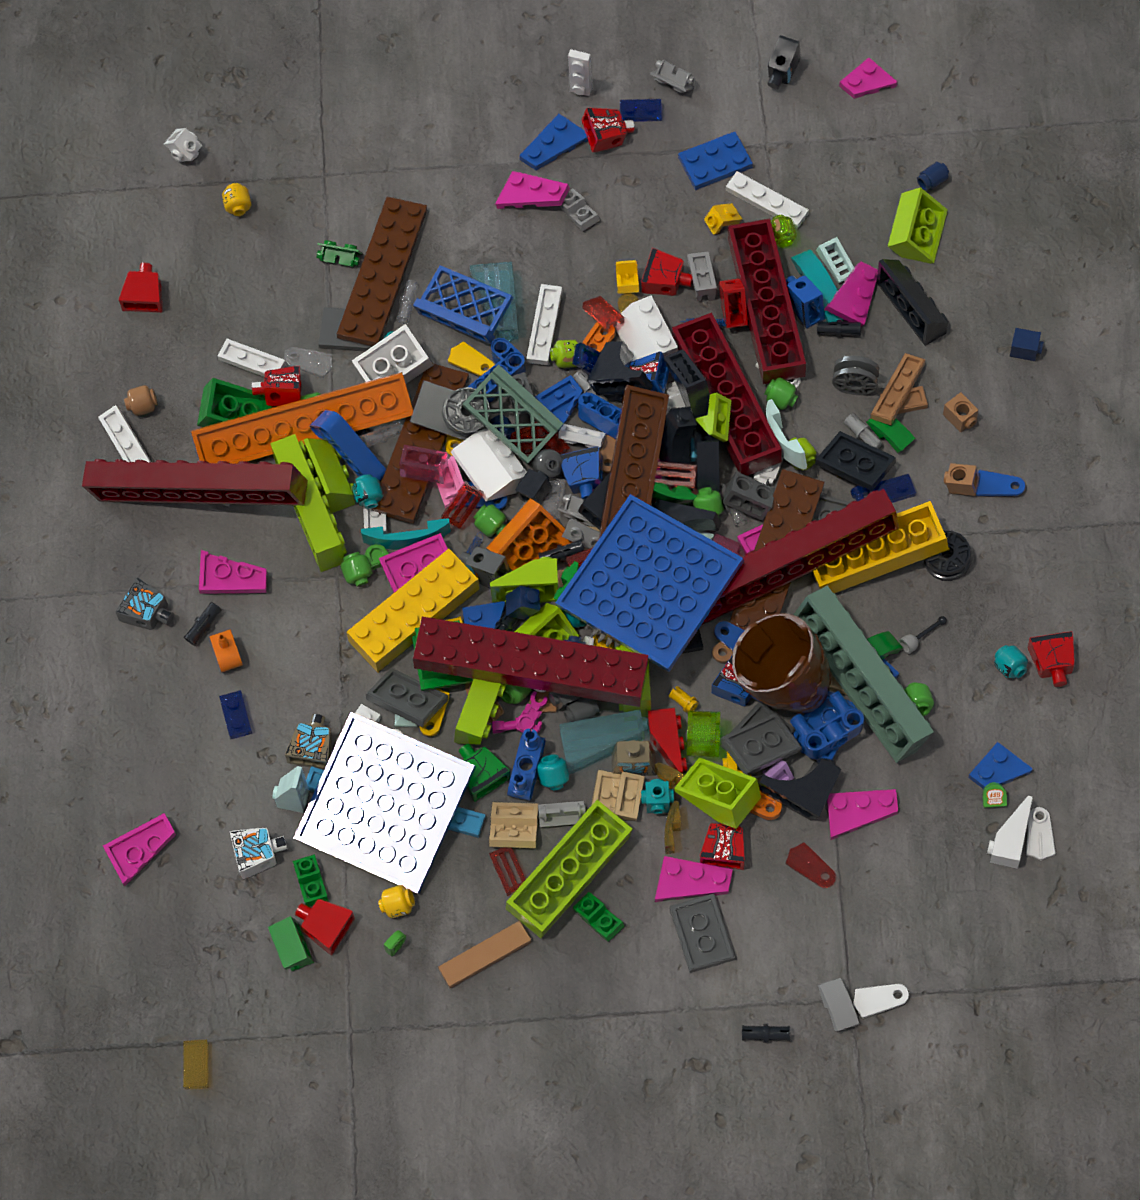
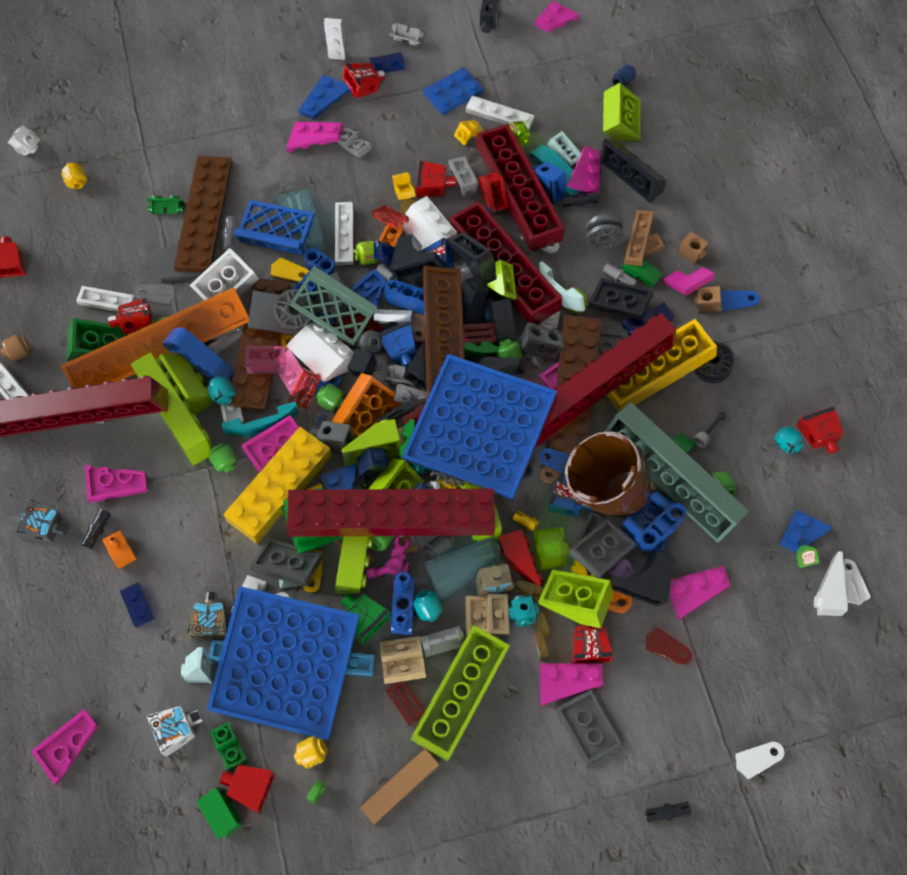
camera: 15 degrees left, 0 degrees up
bright green tile [365,544,388,570] -> none
green slope [573,892,625,942] -> none
bright green head [764,378,798,410] -> none
light grey slope [818,978,859,1031] -> none
dark blue brick [1009,327,1044,361] -> none
none -> dark pink tile [663,267,715,296]

